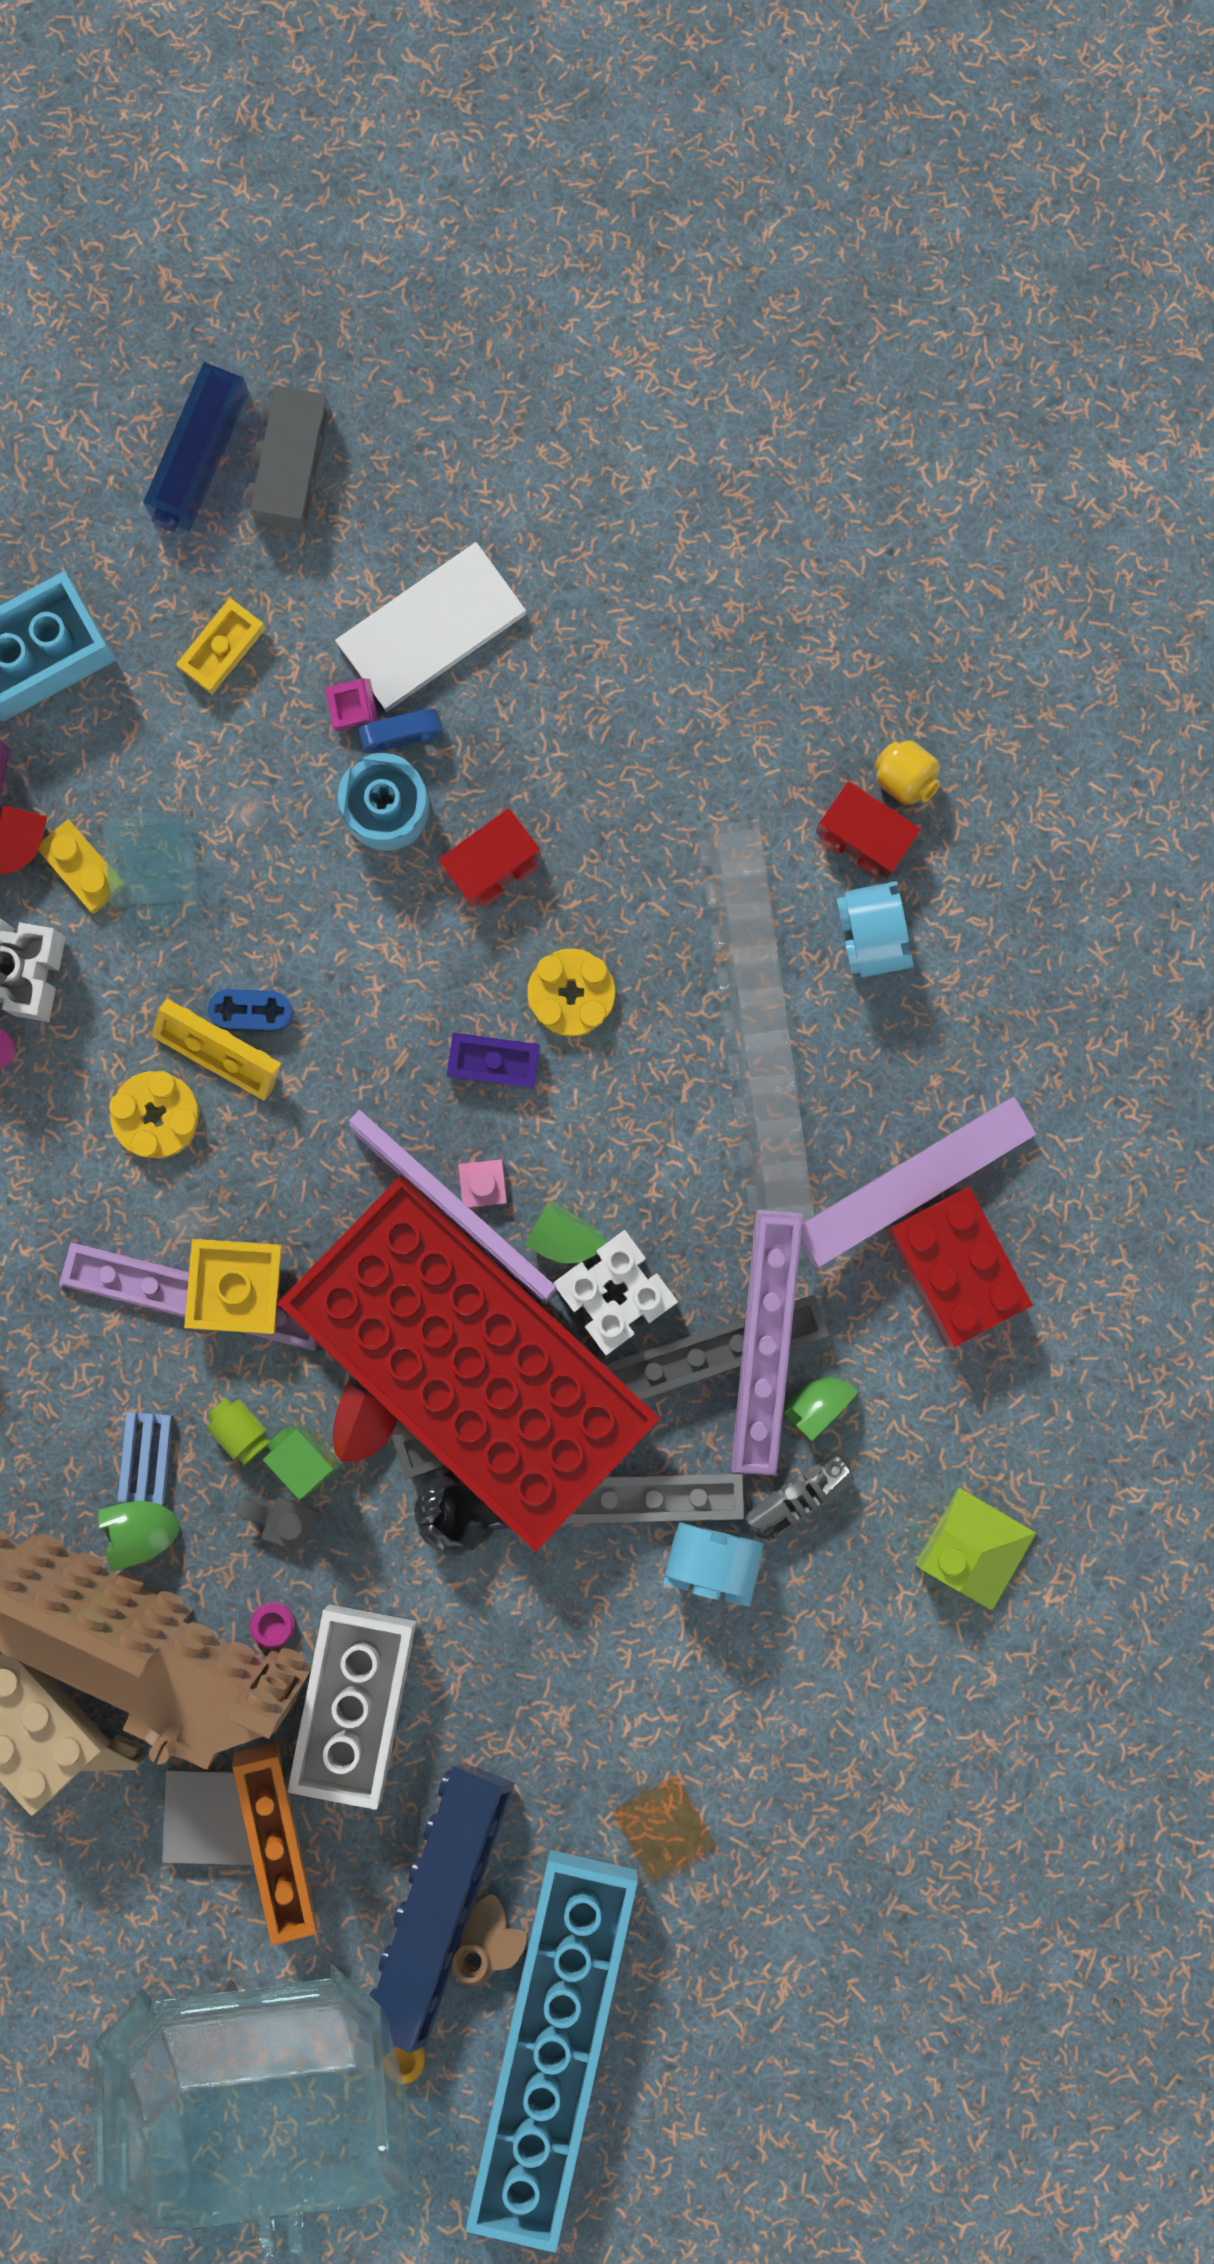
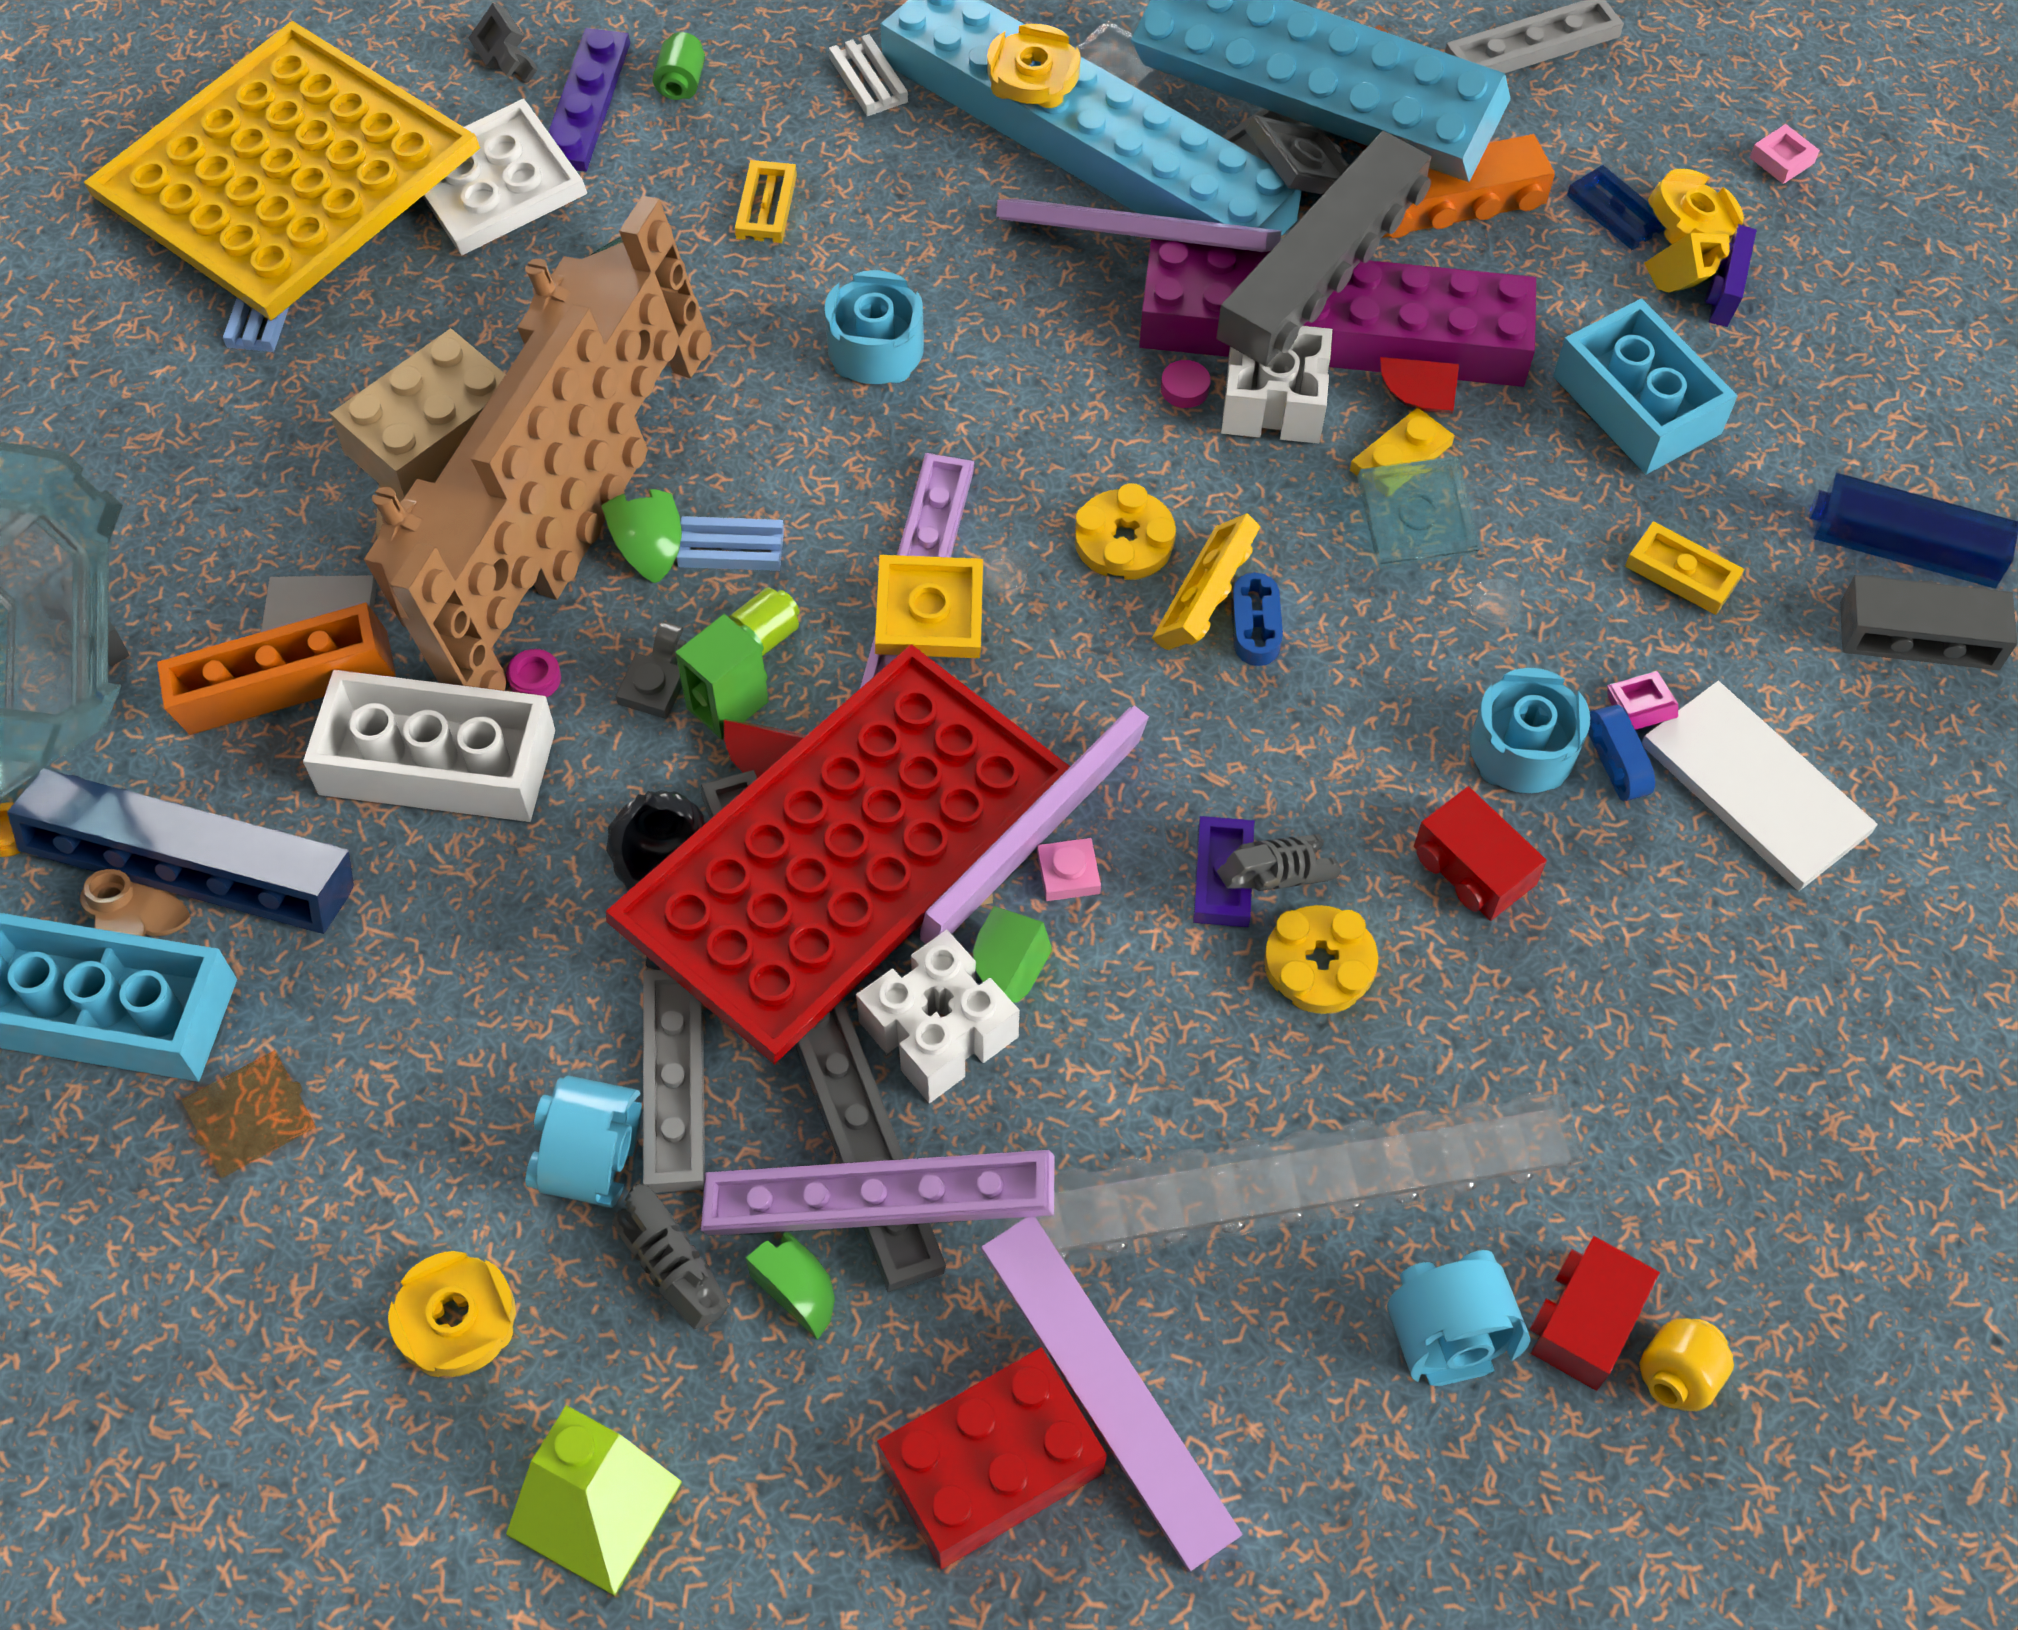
camera: 85 degrees right, 25 degrees down
none -> yellow plate [388,1251,516,1377]
none -> dark grey hinge [1217,834,1342,891]

